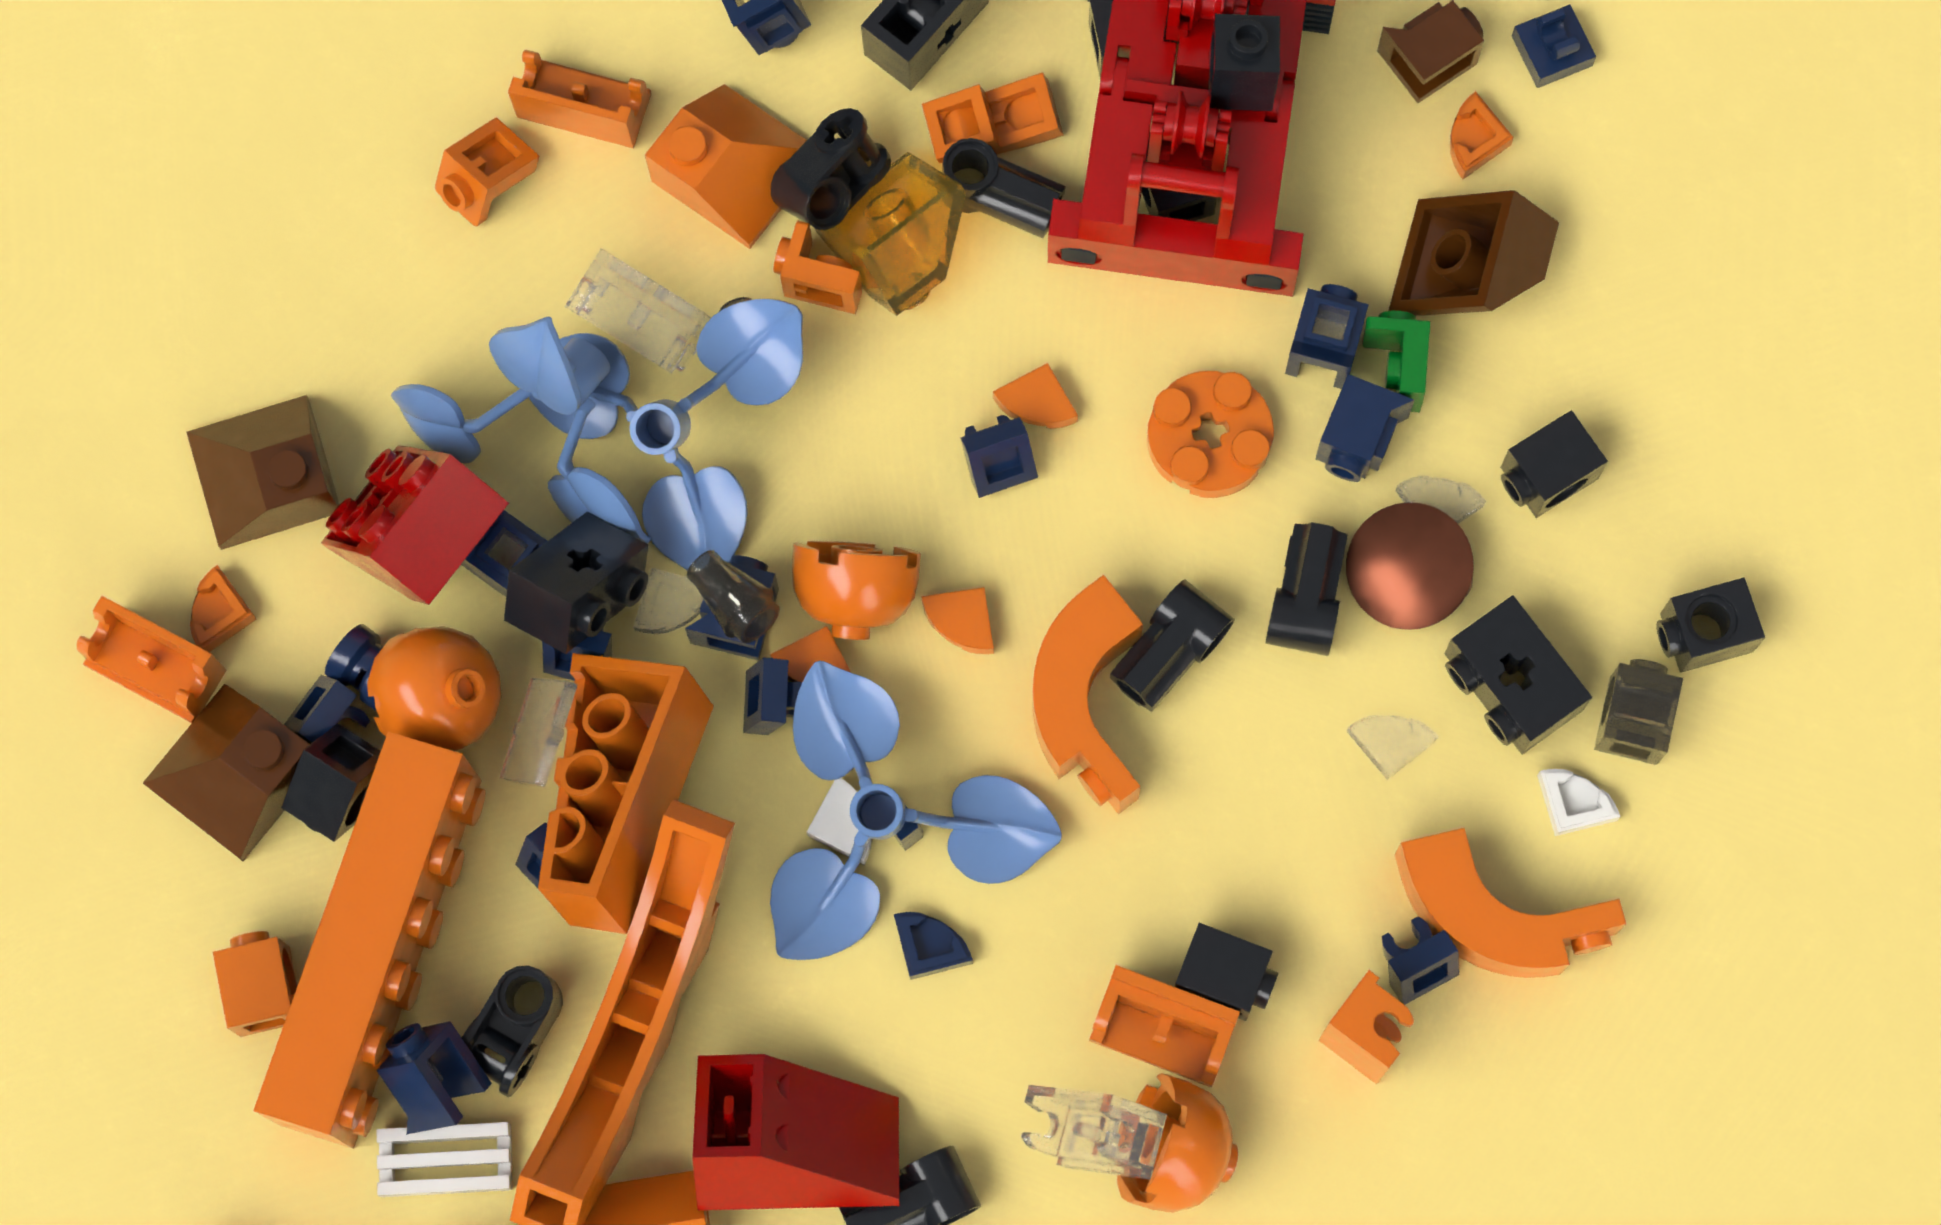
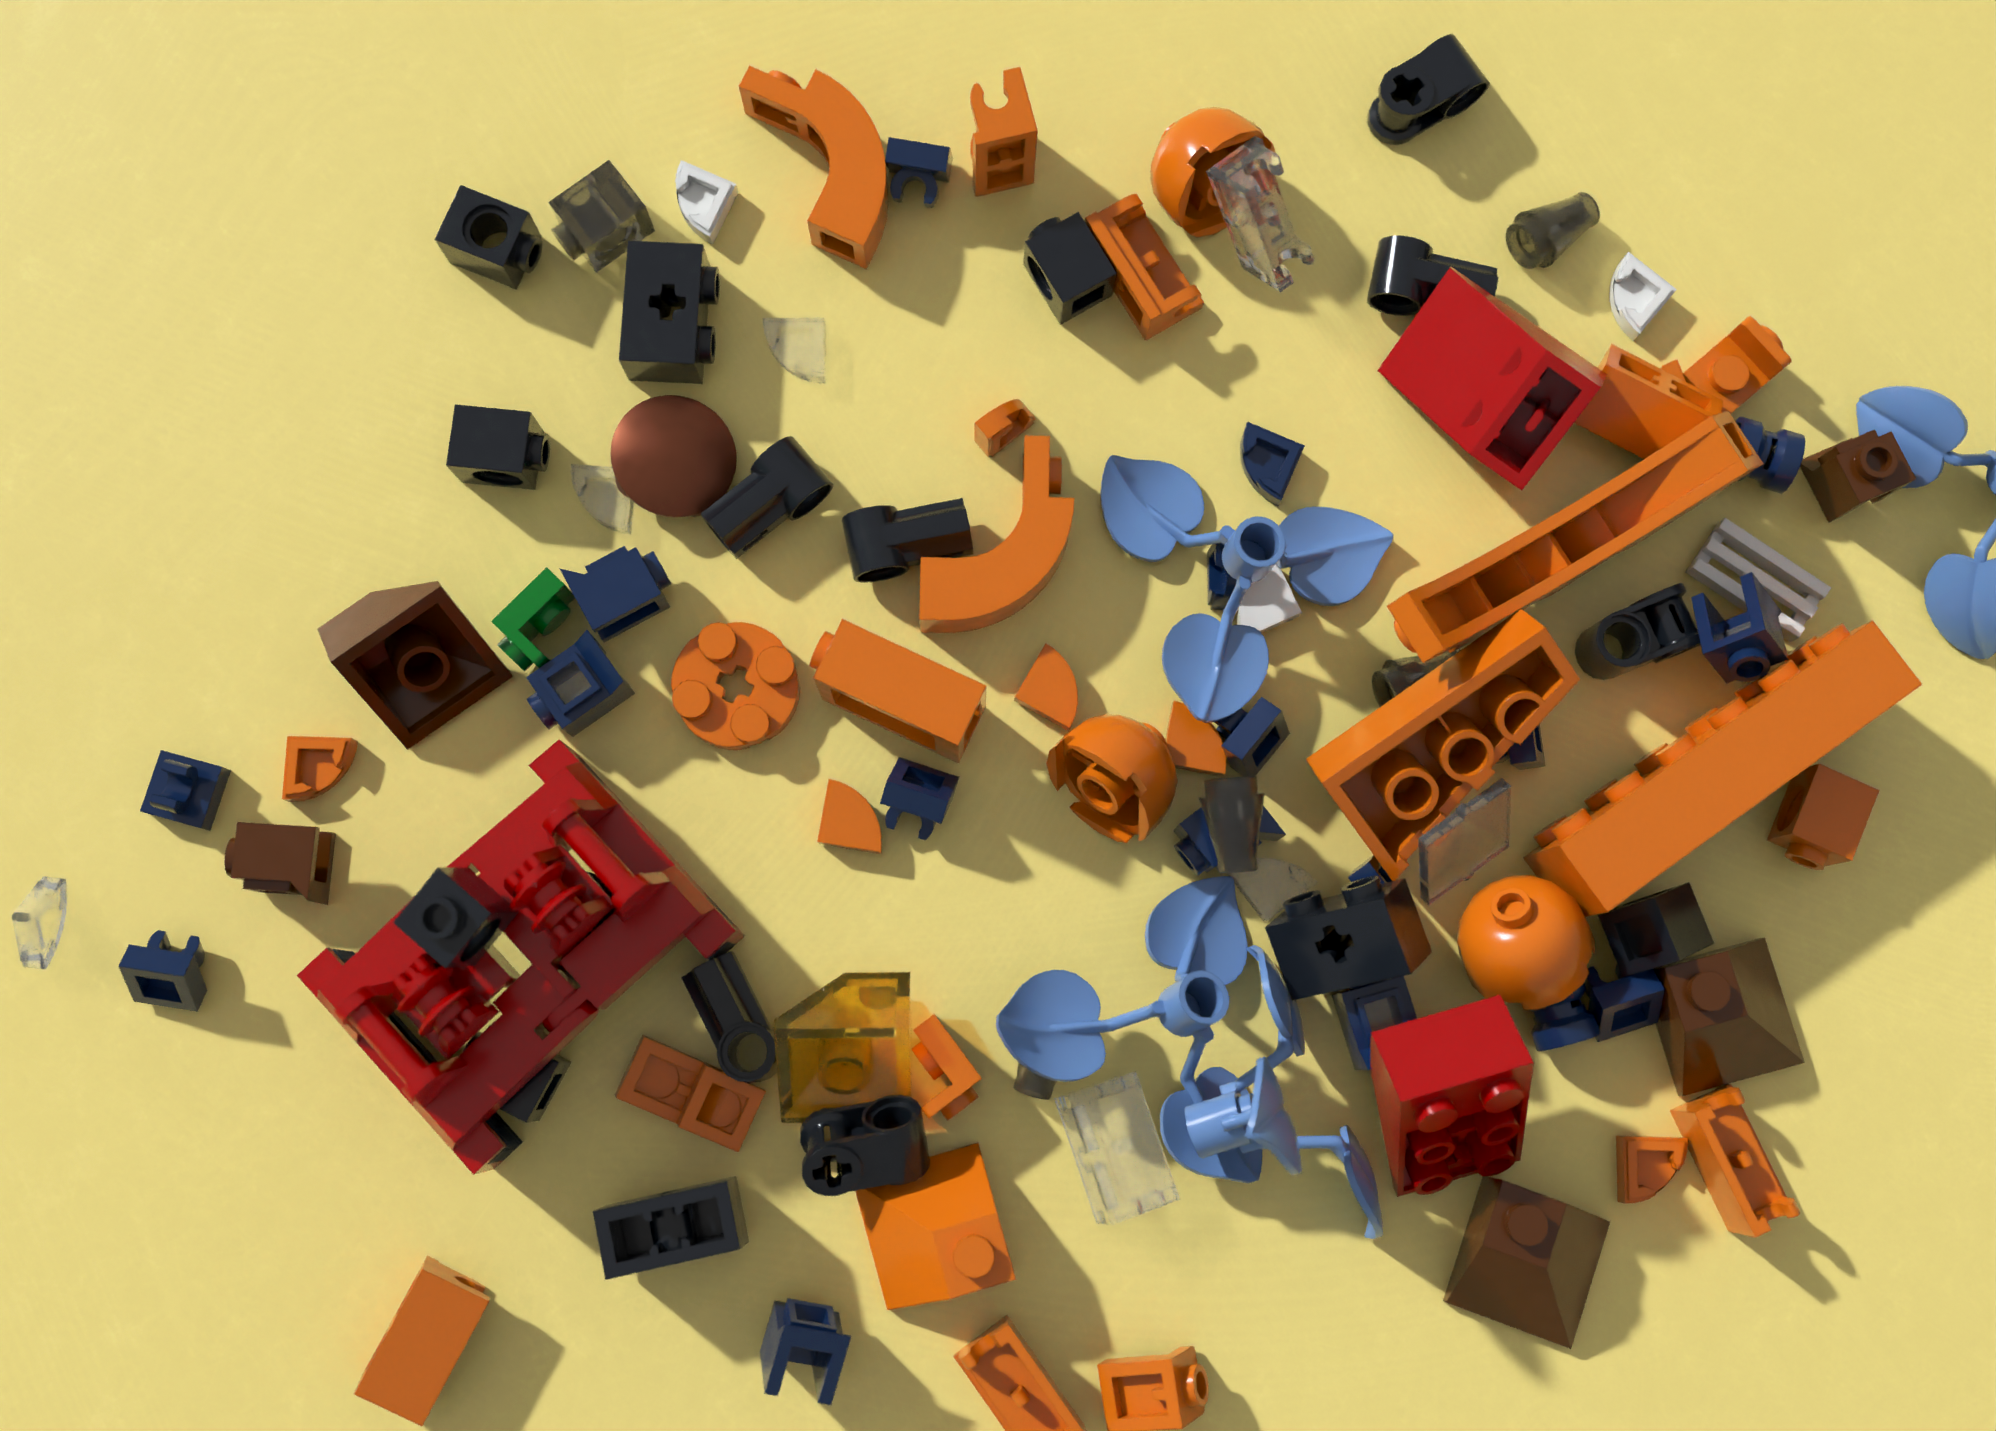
camera: 150 degrees left, 5 degrees up
none -> orange window [809,619,987,764]
none -> orange tile [974,399,1035,457]

